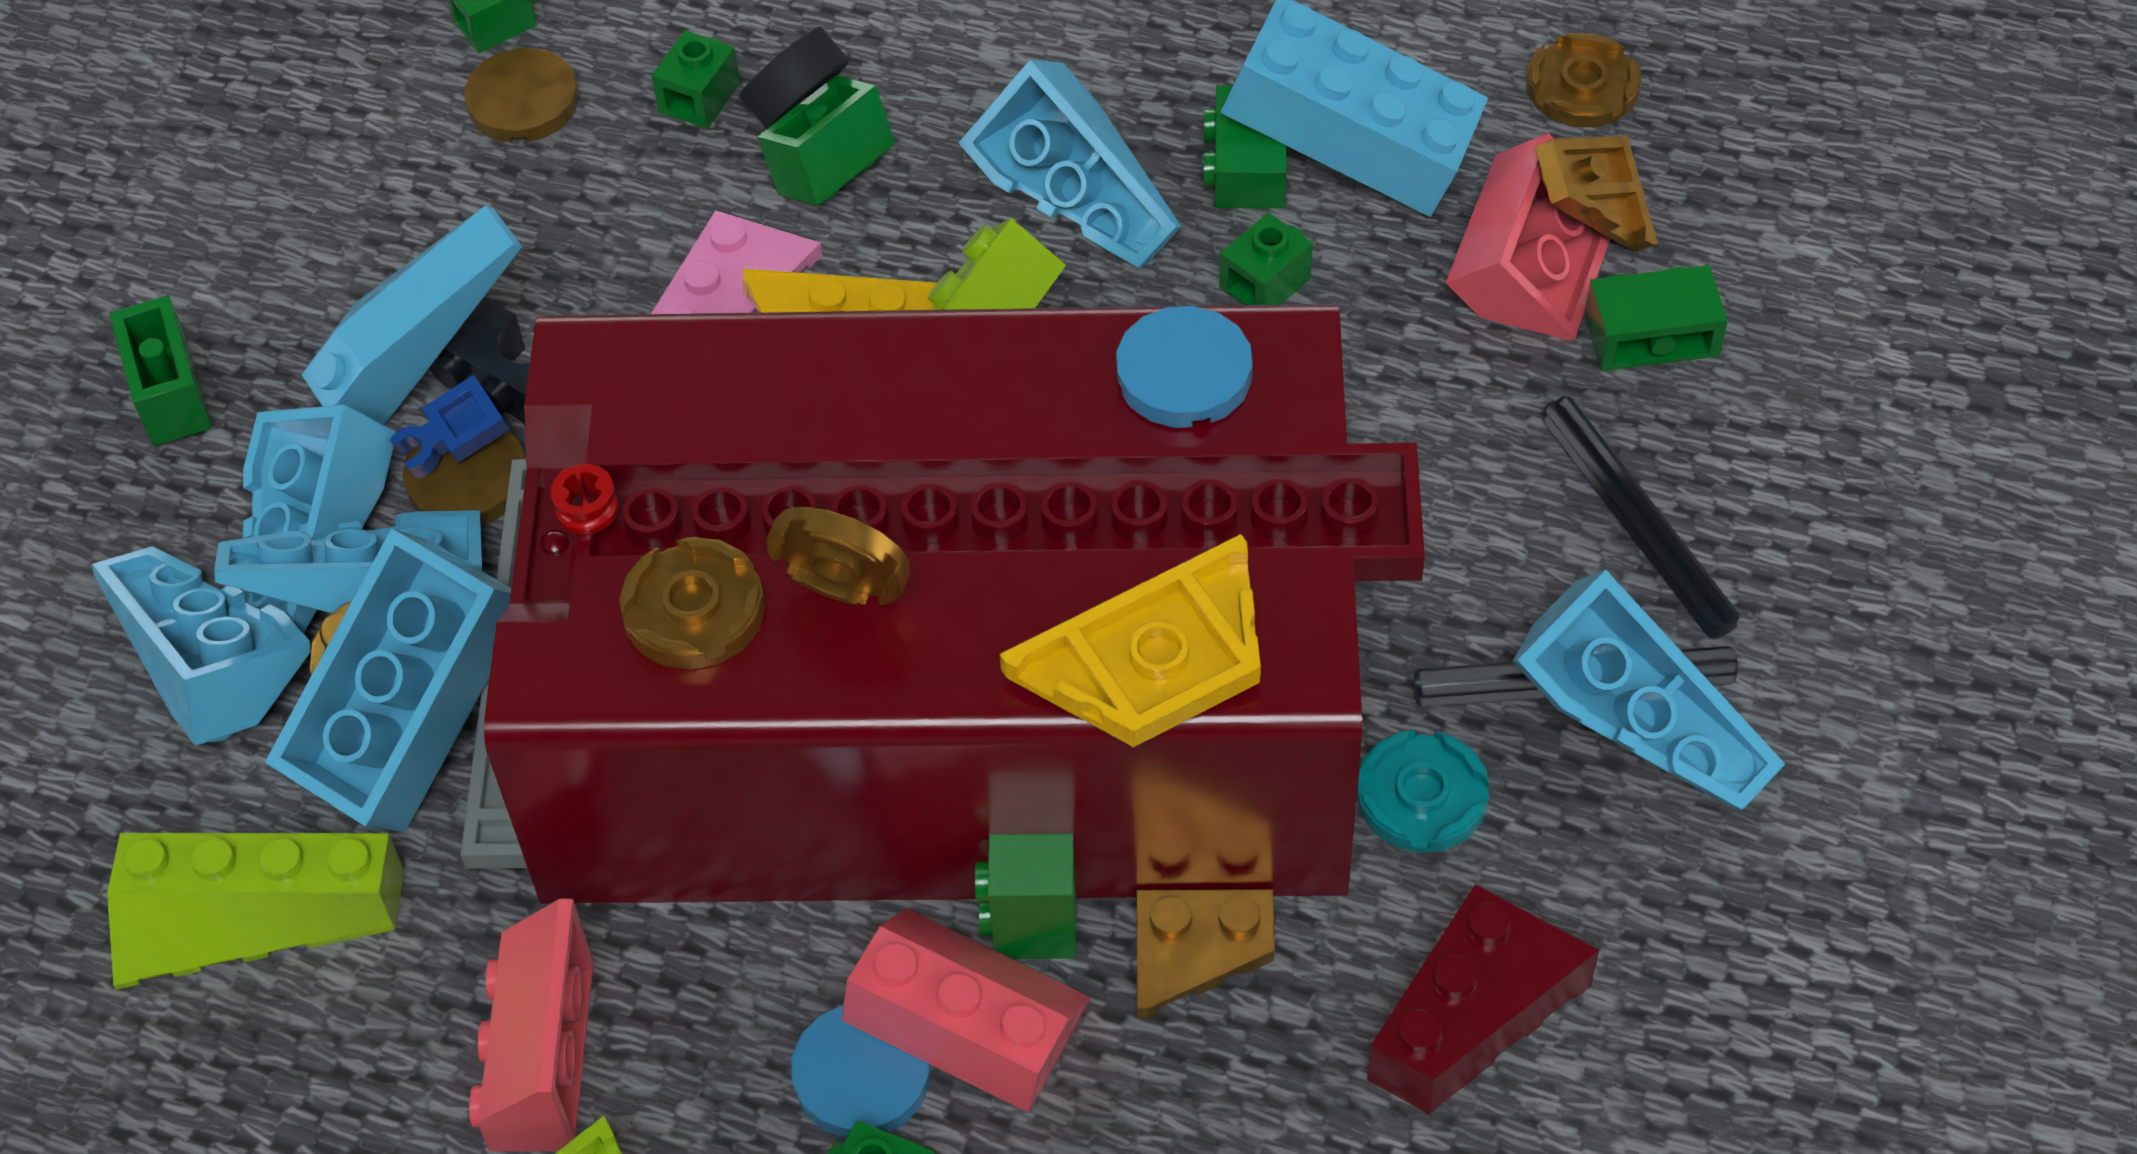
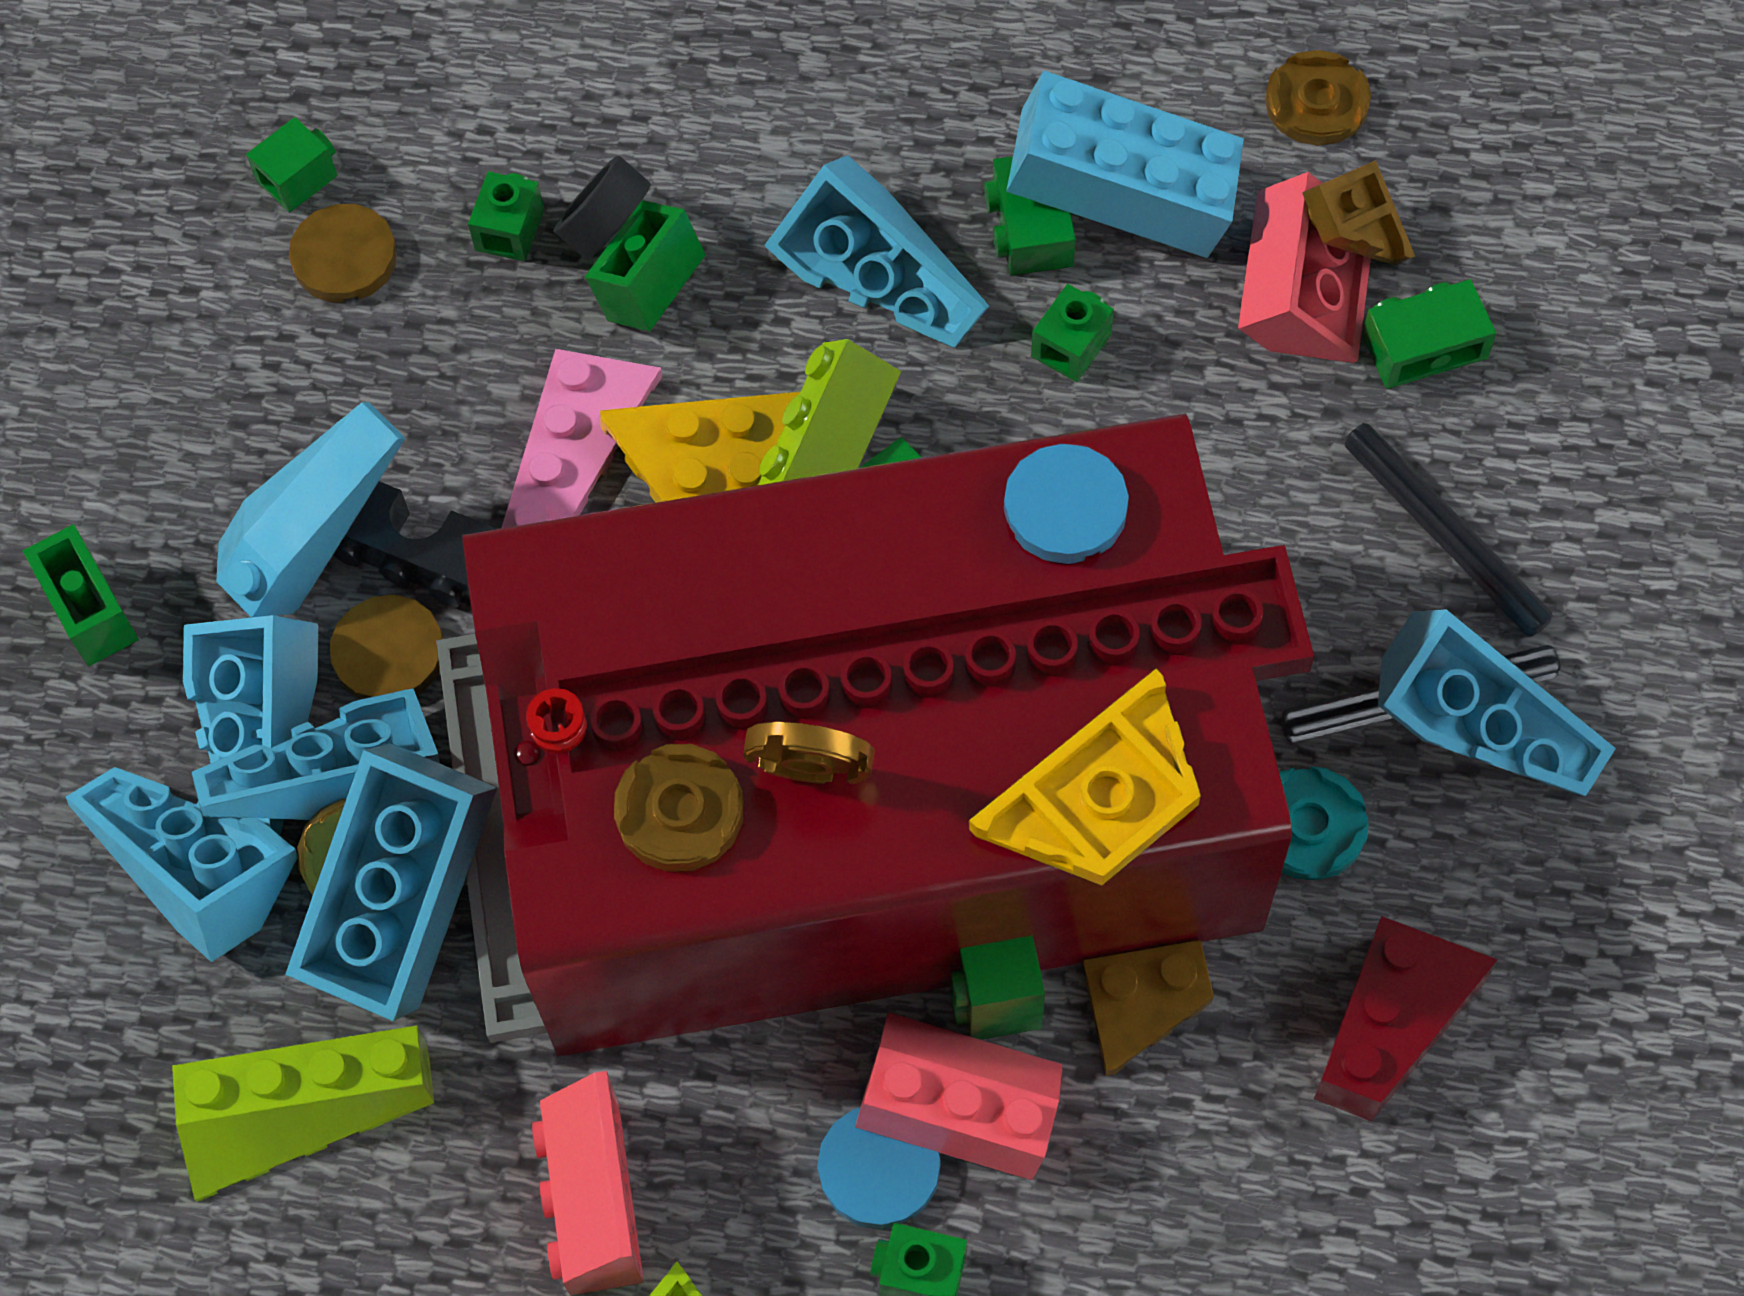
camera: 10 degrees left, 10 degrees up
blue plate [390,375,510,479] -> none

